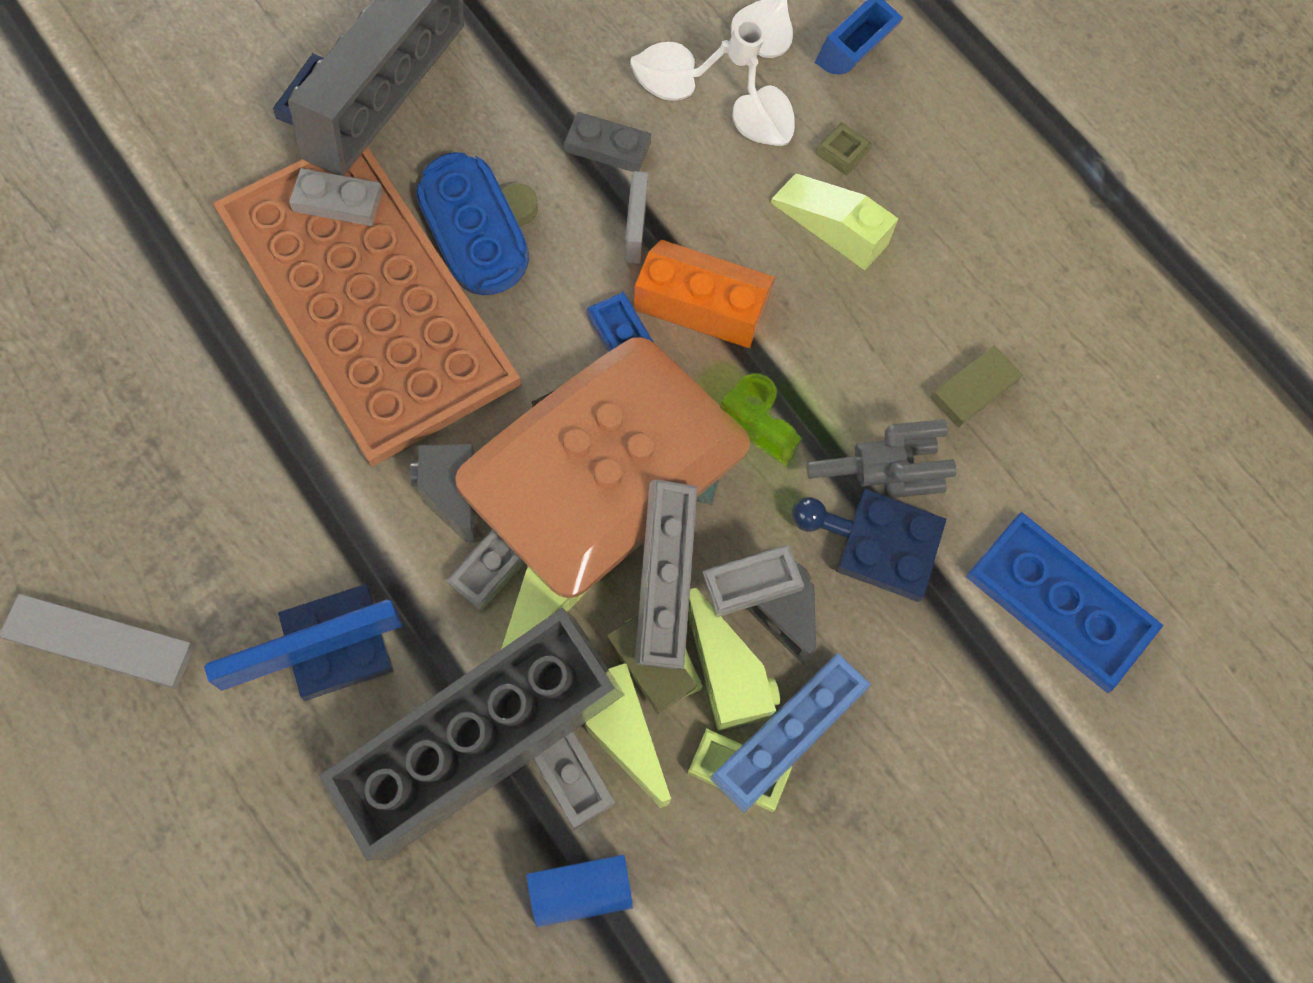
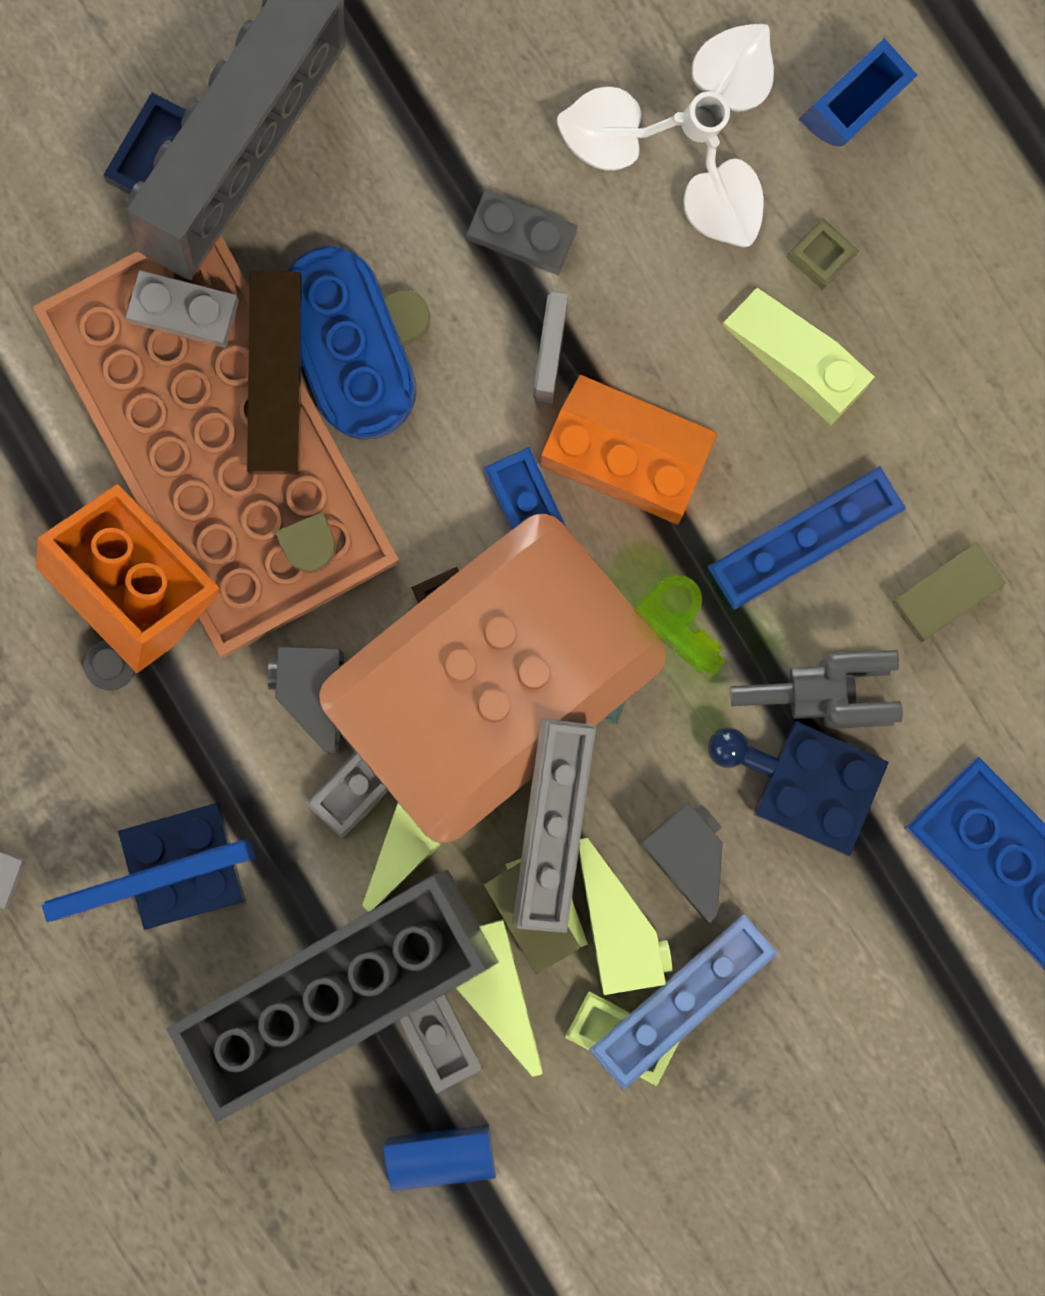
camera: 10 degrees right, 15 degrees up
light grey tile [701,544,804,618] -> none
none -> orange slope [36,484,220,673]
none -> dark grey plate [84,640,135,691]
none -> dark brown tile [247,272,302,474]
none -> olive tile [275,512,336,573]
none -> blue tile [706,466,906,611]

